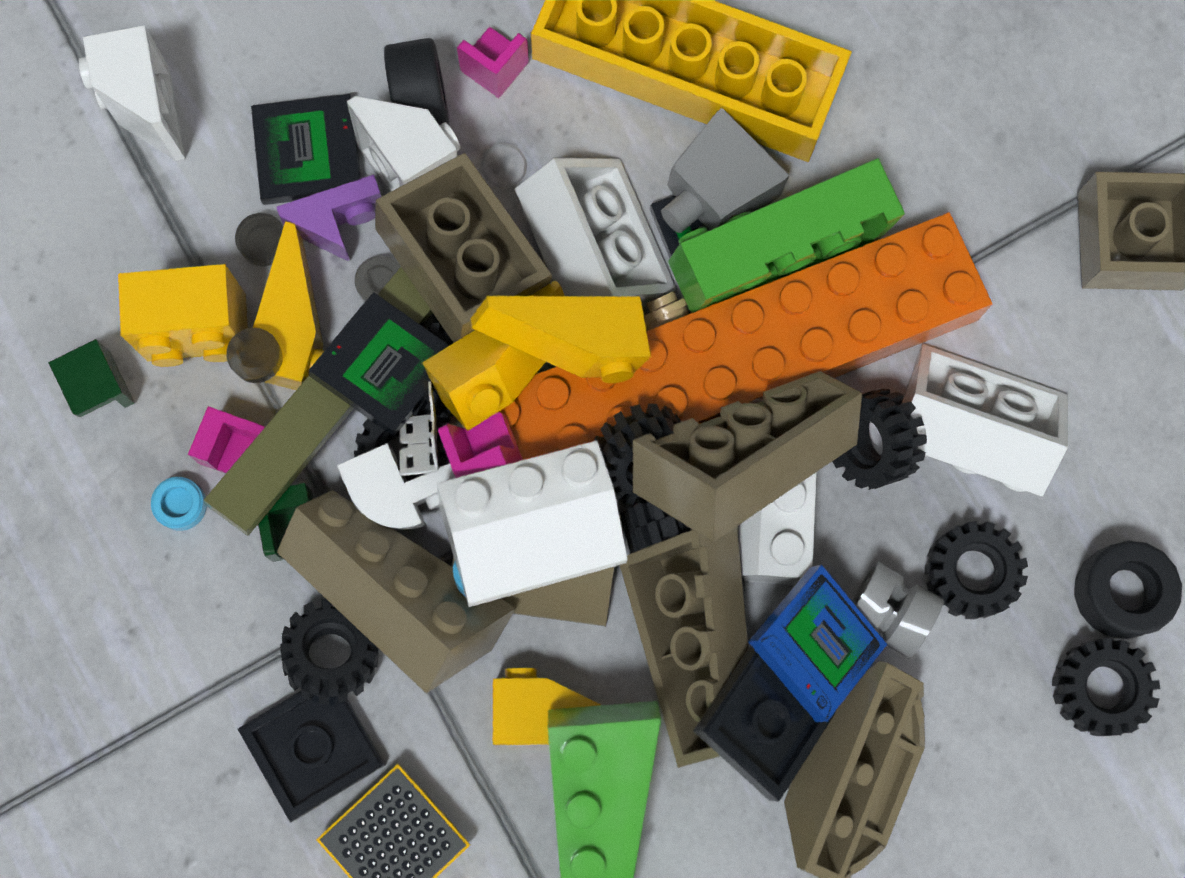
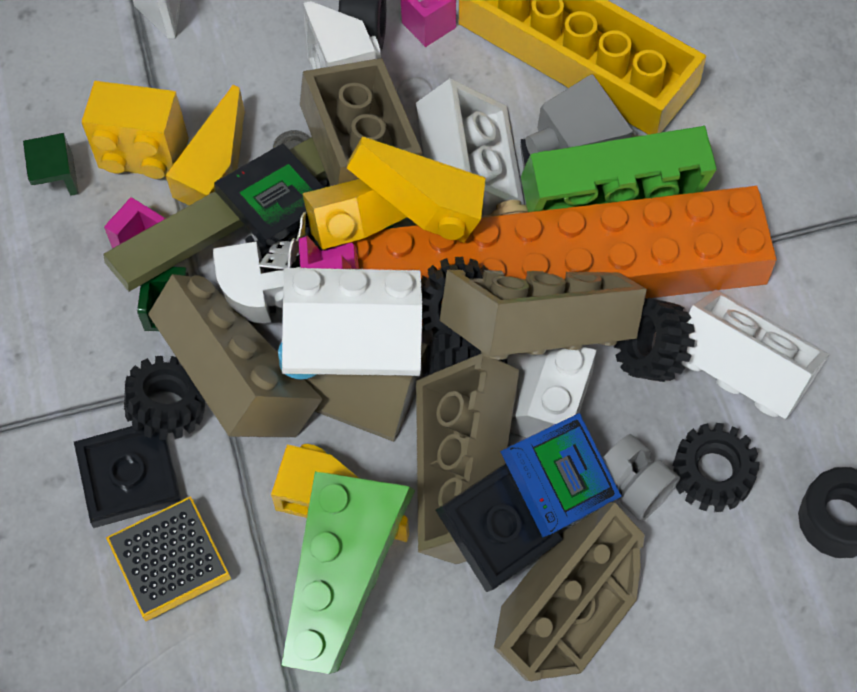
camera: 20 degrees right, 15 degrees down
medium azure tile [151,477,207,531] -> none
clear smoke tile [226,328,283,383] -> none
clear smoke tile [235,213,283,266] -> none
tile [251,93,361,205] -> none
medium lavender slope [276,175,382,261] -> none
black tyre [1052,638,1160,737] -> none

